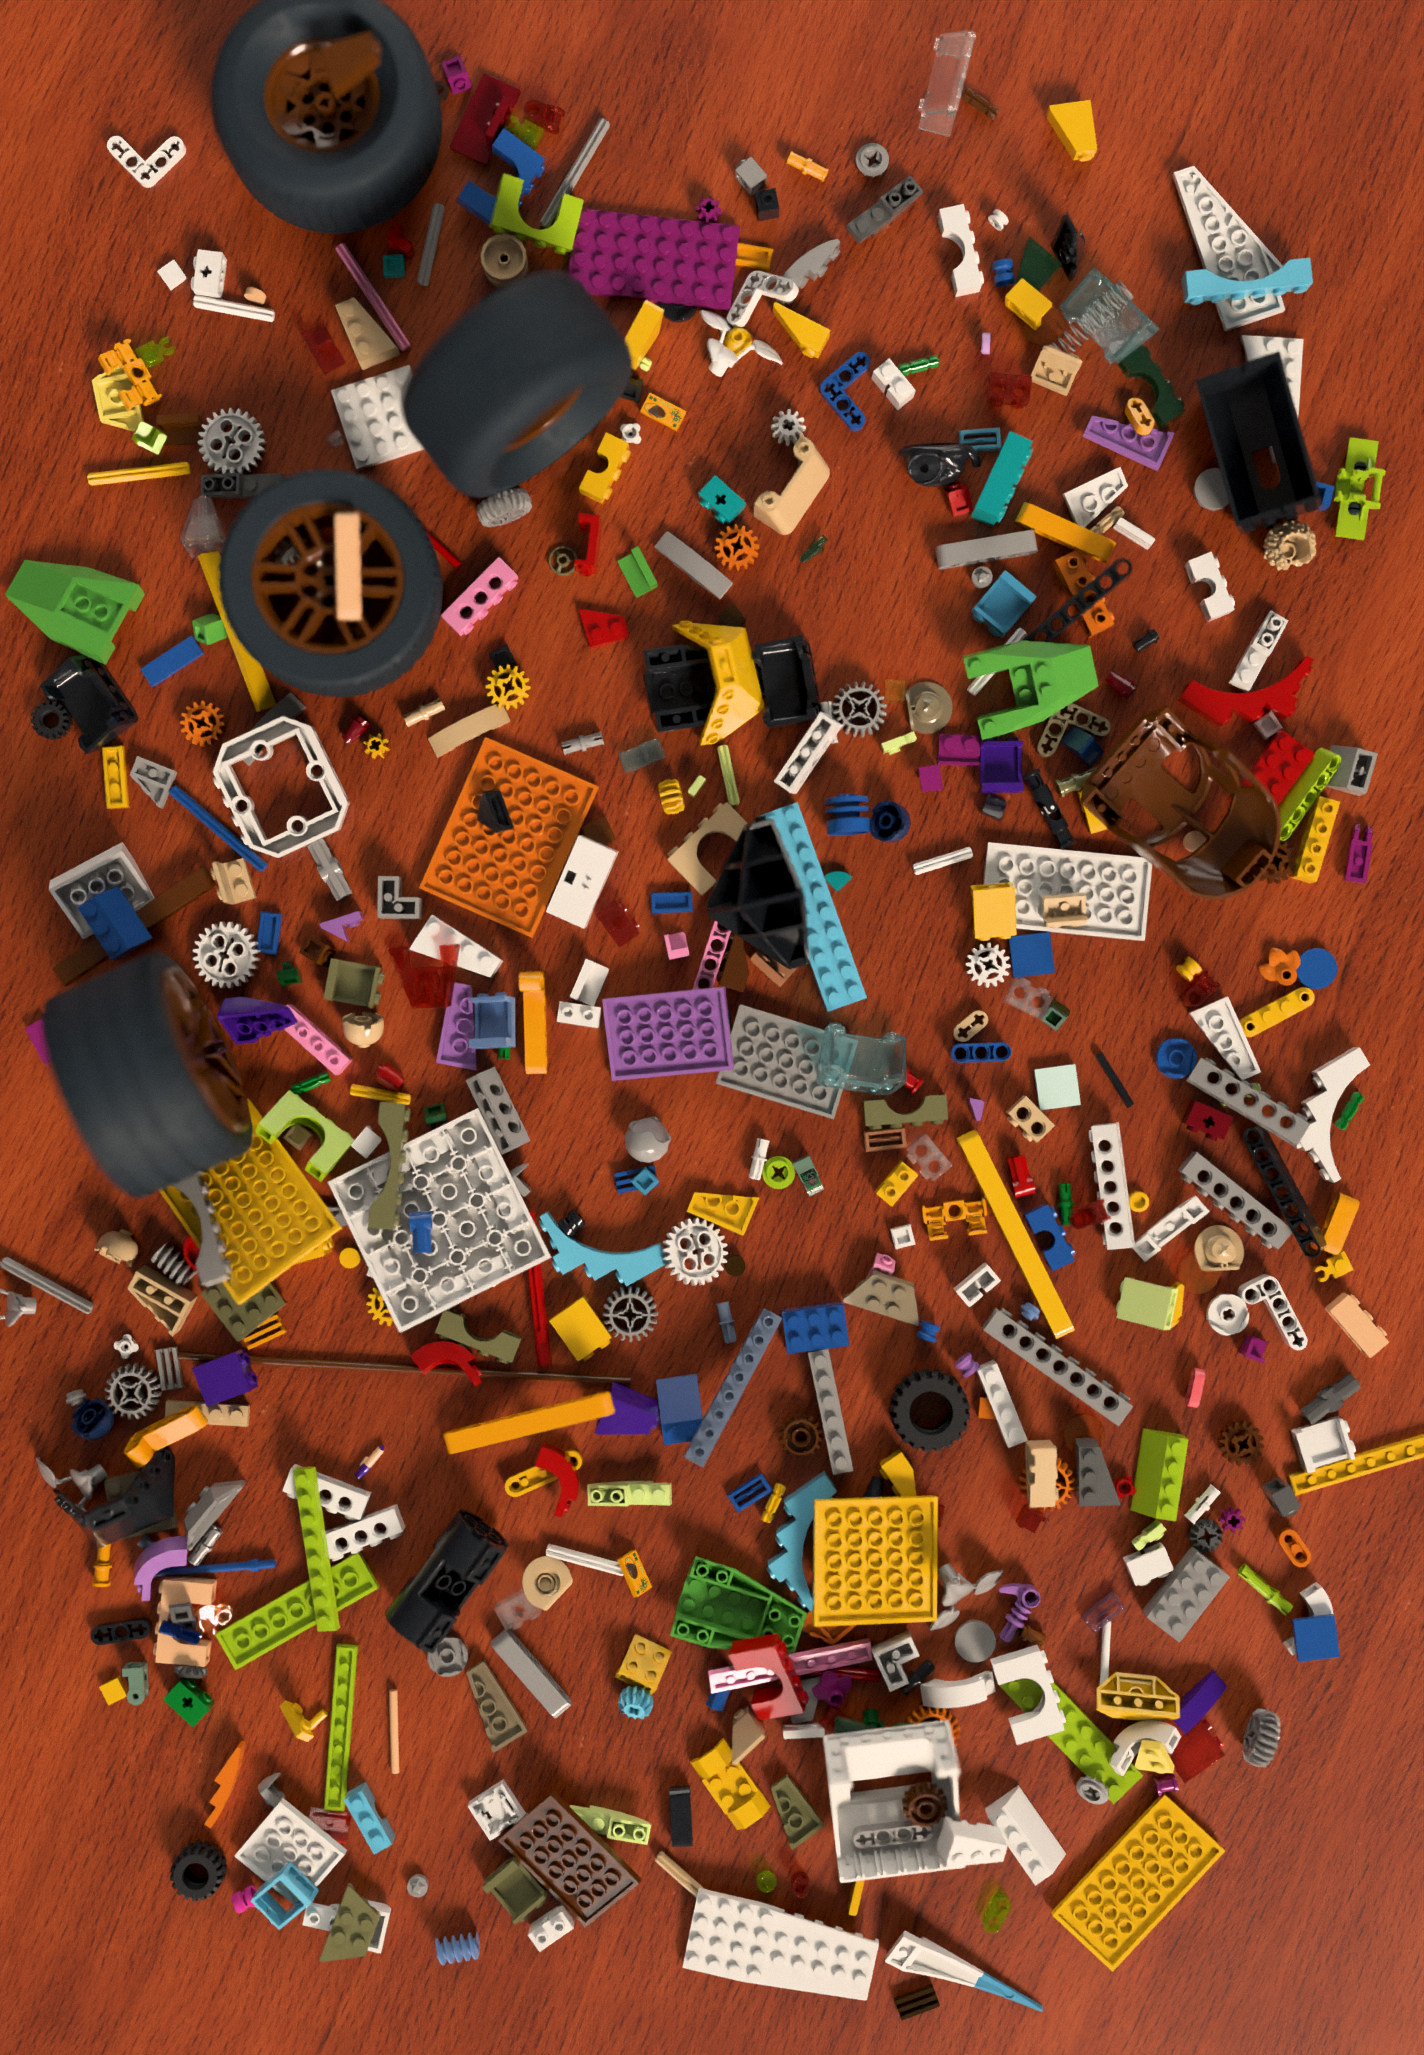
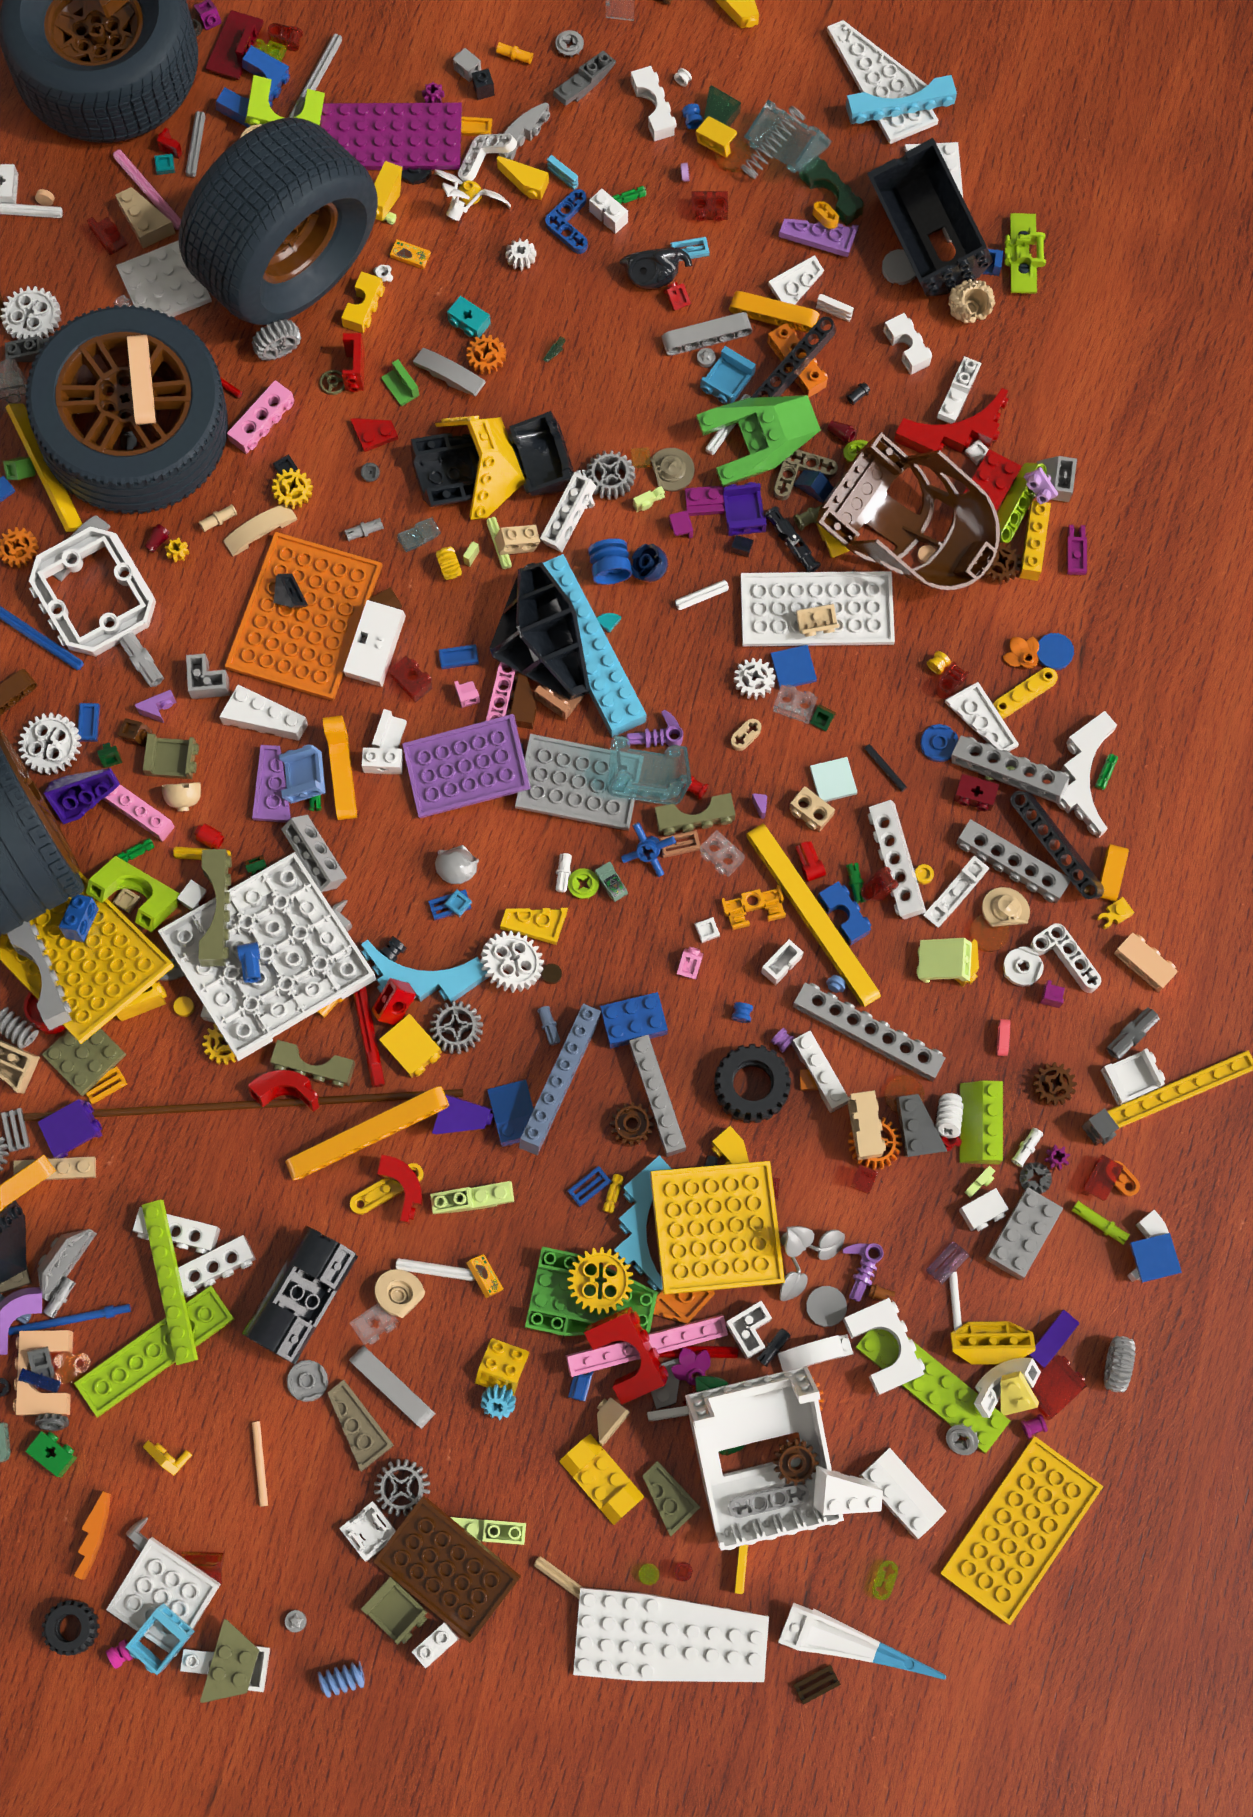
camera: 10 degrees left, 15 degrees down
tan bracket [211,858,257,905] -> none
lime tile [324,1644,358,1811] -> none
medium azure arch [344,1782,396,1855] -> none
piece [355,1445,384,1479] -> none
clear red wing [388,944,460,1009] -> none
black tile [620,376,643,403] -> none
tan arch [667,802,748,896] -> none
black beam [669,1785,693,1847] -> none
dark brown tile [717,604,746,627] -> none
tan windscreen [754,434,830,535] -> none
dark tan wing [843,1270,920,1326] -> none
yellow brick [874,1160,918,1207] -> none
blue beam [949,1042,1011,1063] -> none
yellow panel [970,882,1017,941] -> none
teal brick [971,431,1034,527] -> none
tan bracket [1029,345,1082,396] -> none
black wedge [1051,213,1085,282] -> none
tan axle [1090,506,1125,535] -> none
none -> blue brick [59,895,99,943]
none -> dark grey tile [361,463,380,482]
none -> red brick [371,978,416,1026]
none -> light grey gear [374,1459,430,1517]
none -> tan brick [494,525,540,555]
none -> medium azure tile [547,155,578,190]
none -> yellow gear [567,1247,634,1315]
none -> blue bar [621,822,676,877]
none -> medium lavender piece [627,710,683,748]
none -> lime gear [844,440,868,462]
none -> white piece [936,1093,964,1138]
none -> lavender hips [1024,467,1058,504]
none -> clear red panel [1081,1154,1123,1201]

